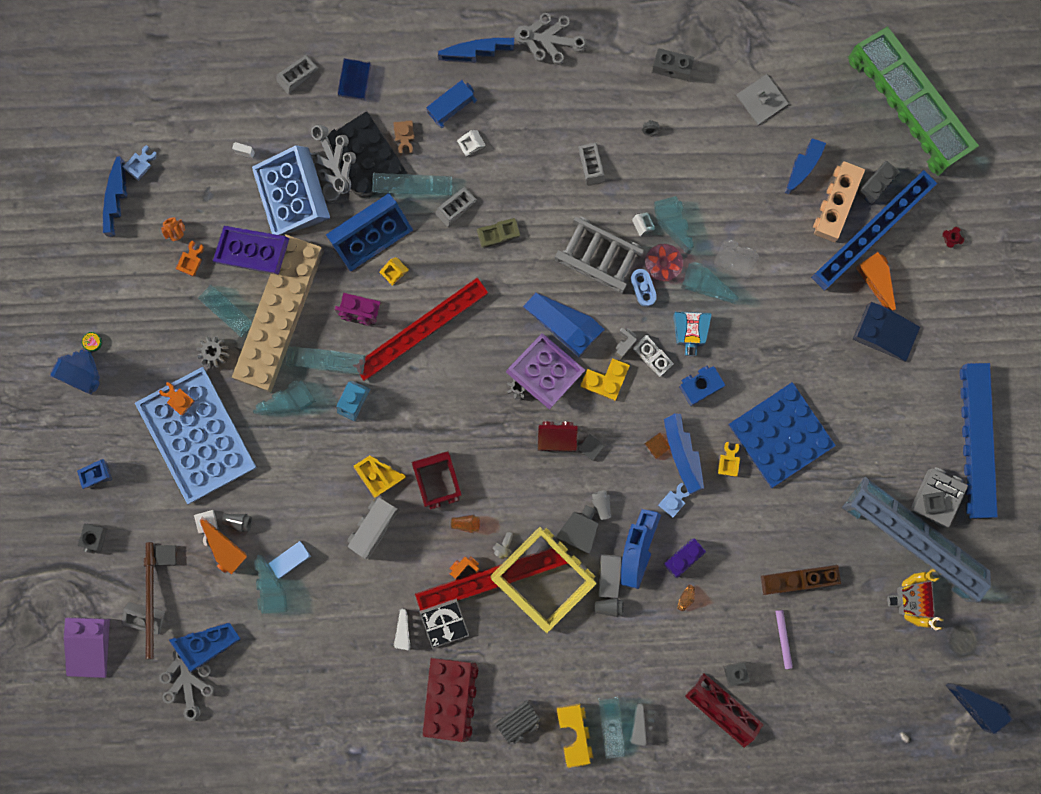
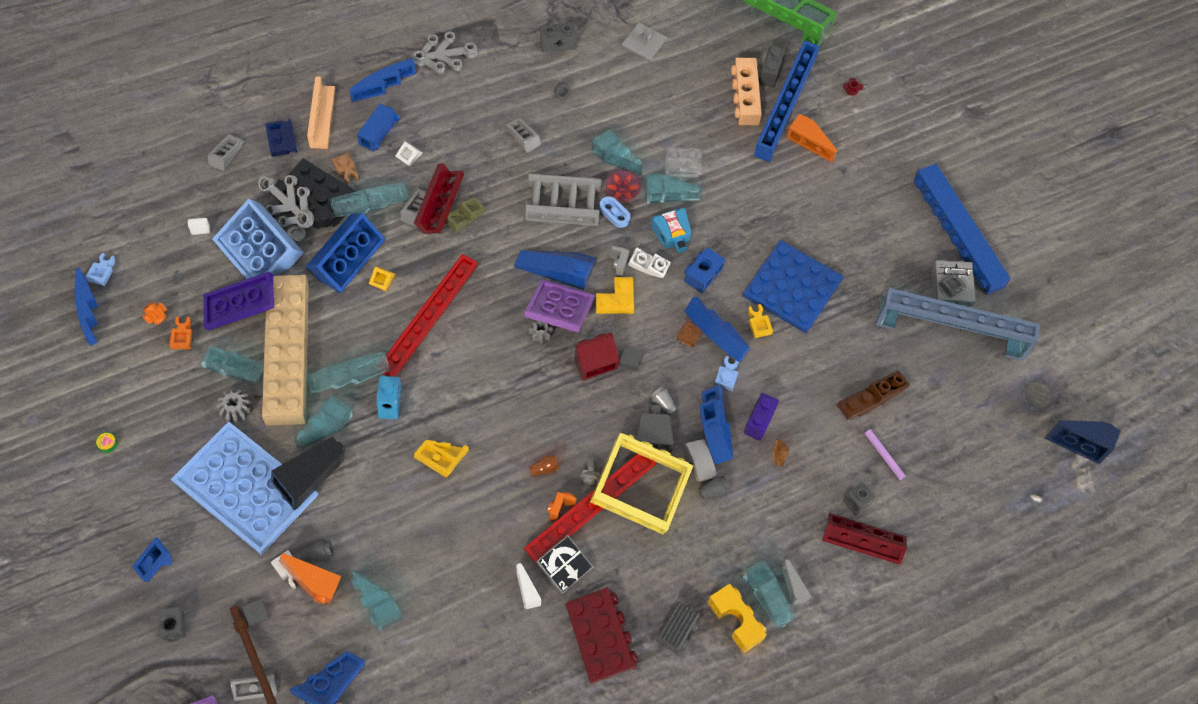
camera: 30 degrees left, 20 degrees down
blue wedge [50,348,100,395] -> none
orange plate [159,382,195,416] -> none
light blue slope [269,541,312,579] -> none
magenta bracket [335,293,381,326] -> none
light grey slope [347,497,400,559] -> none
dark red window [411,451,462,510] -> none
white slope [632,213,655,236] -> none
blue slope [785,138,826,194] -> none
dark blue slope [853,302,920,362] -> none
torso [887,569,944,630] -> none
none -> black slope [271,437,345,510]
none -> light nougat fence [307,77,336,149]
none -> dark red fence [414,163,464,234]

